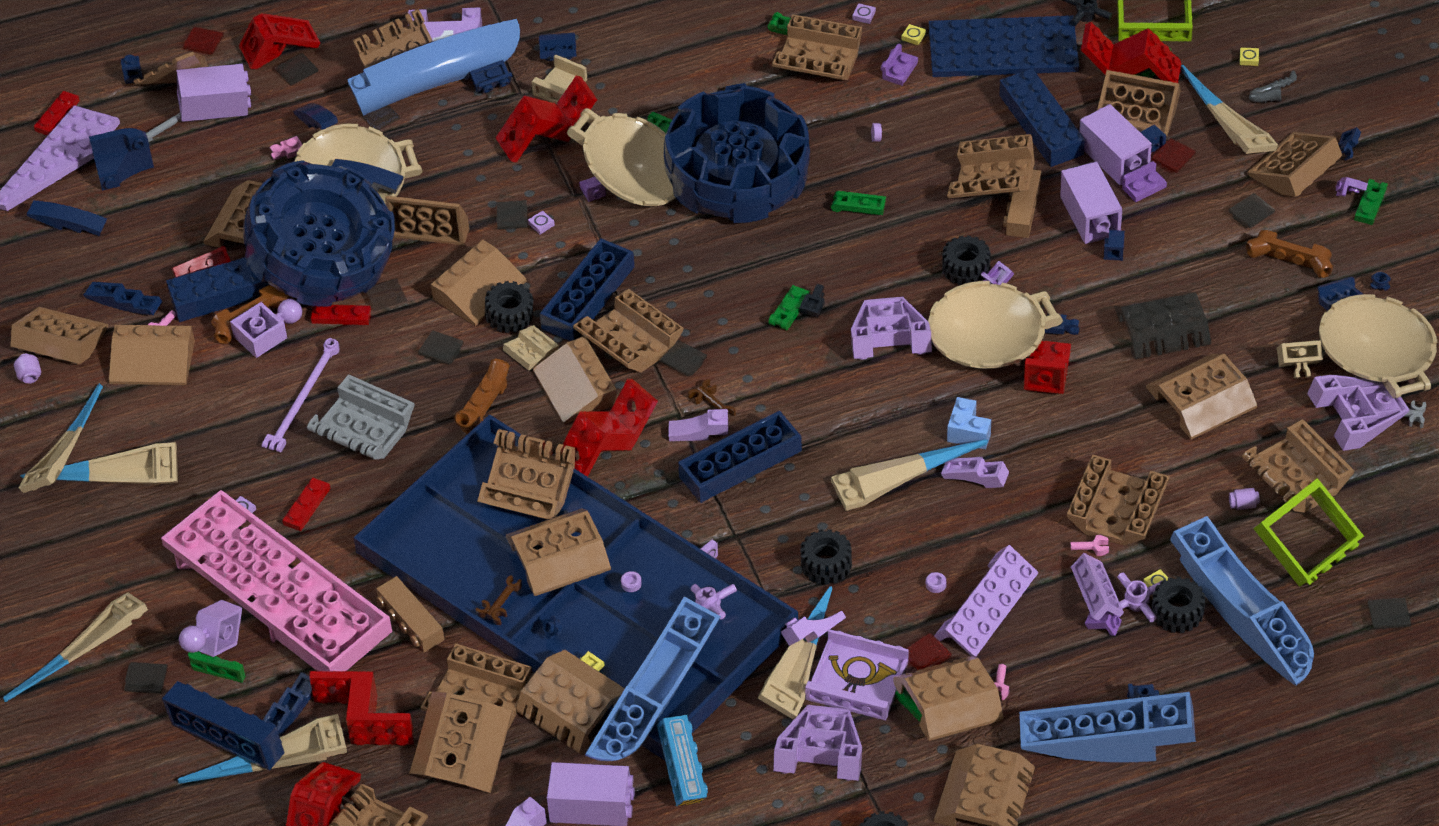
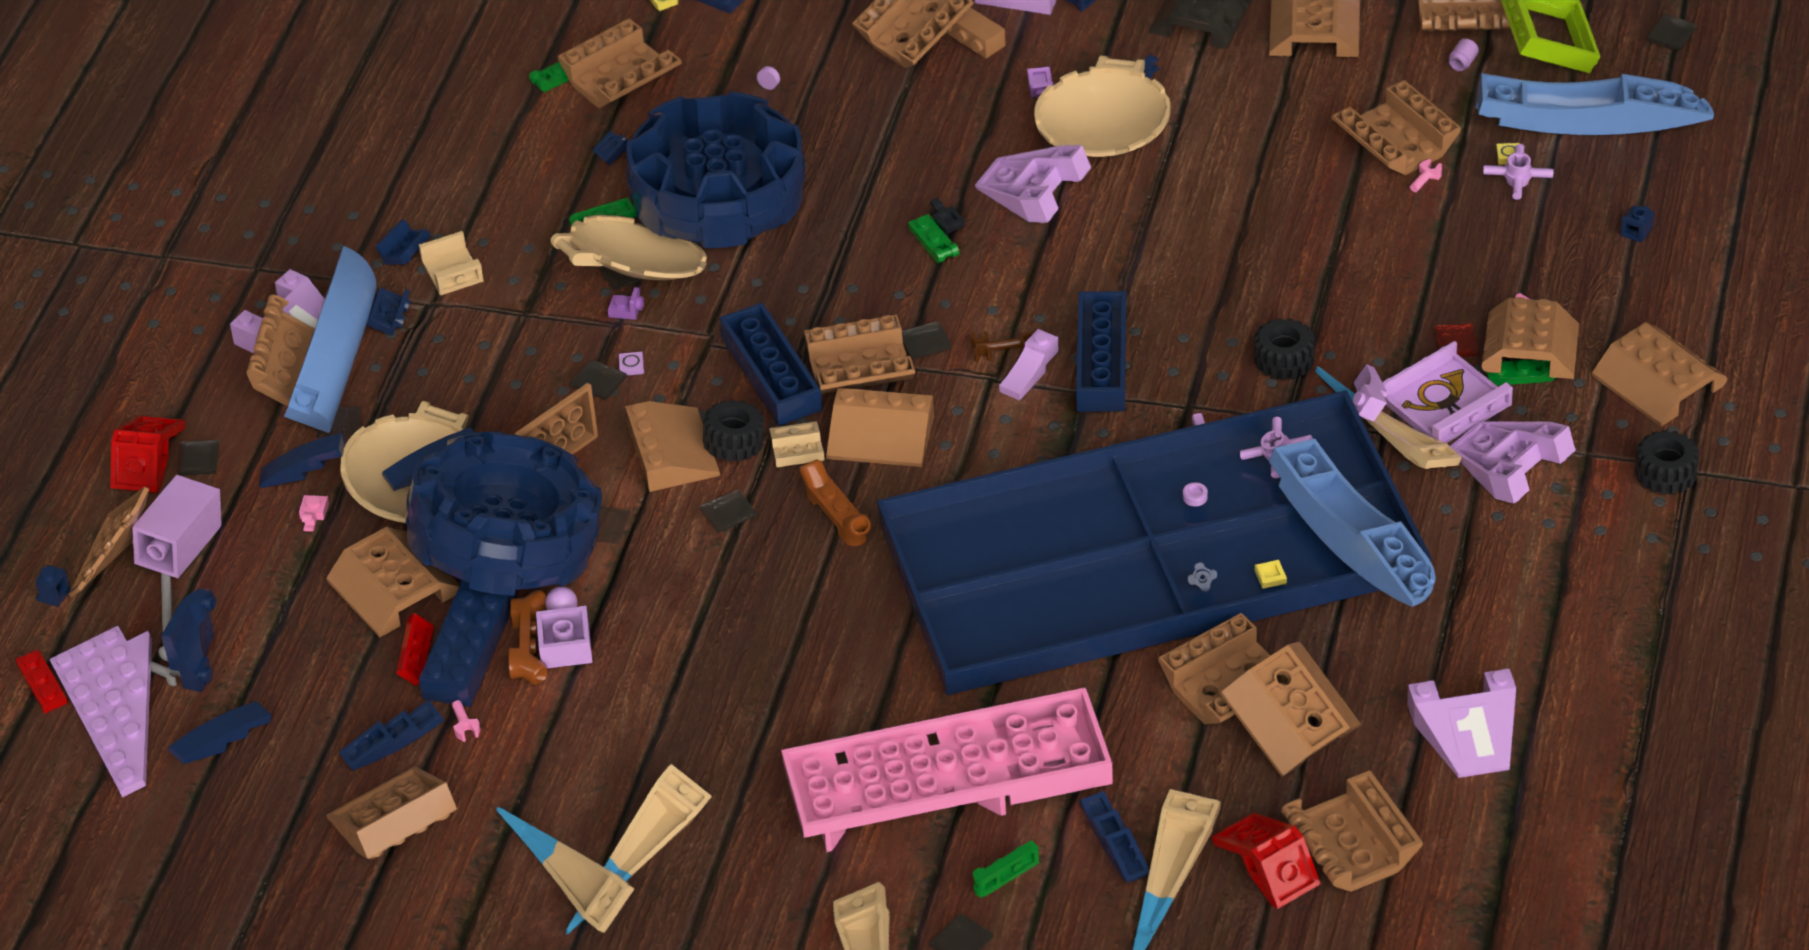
camera: 55 degrees left, 5 degrees down
lavender head [14,354,41,384] -> none
medium nougat slope [109,325,195,385] -> none
dark blue brick [162,681,285,771] -> none
lavender brick [179,600,242,657] -> none
clear red piece [183,27,224,54] -> none
lavender hinge [262,338,340,453] -> none
red plate [282,477,331,532] -> none
light grey slope [307,374,414,459] -> none
red bracket [309,671,415,746] -> none
red plate [311,305,371,325] -> none
medium nougat brick [376,576,444,652] -> none
reddish brown bar [475,575,522,625] -> none
medium nougat slope [477,429,575,520] -> none
red bracket [495,75,598,163] -> none
medium nougat slope [506,508,611,596] -> none
medium nougat slope [516,650,625,754] -> none
lavender brick [547,762,635,826] -> none
red bracket [563,379,658,477] -> none
dark azure brick [657,715,708,806] -> none
green plate [831,191,886,215] -> none
tan plate [831,439,988,511] -> none
lavender tile [853,3,876,24] -> none
medium lavender bracket [881,44,918,86] -> none
lavender tile [926,572,946,593] -> none
lavender bracket [934,545,1038,657] -> none
lavender slope [941,457,1009,488] -> none
black tyre [942,235,991,286] -> none
light blue brick [947,397,991,449] -> none
medium blue slope [1020,692,1196,762] -> none
red bracket [1024,341,1071,394] -> none
lavender fence [1071,553,1124,621] -> none
medium lavender bracket [1085,611,1121,636] -> none
black tyre [1152,577,1205,633] -> none

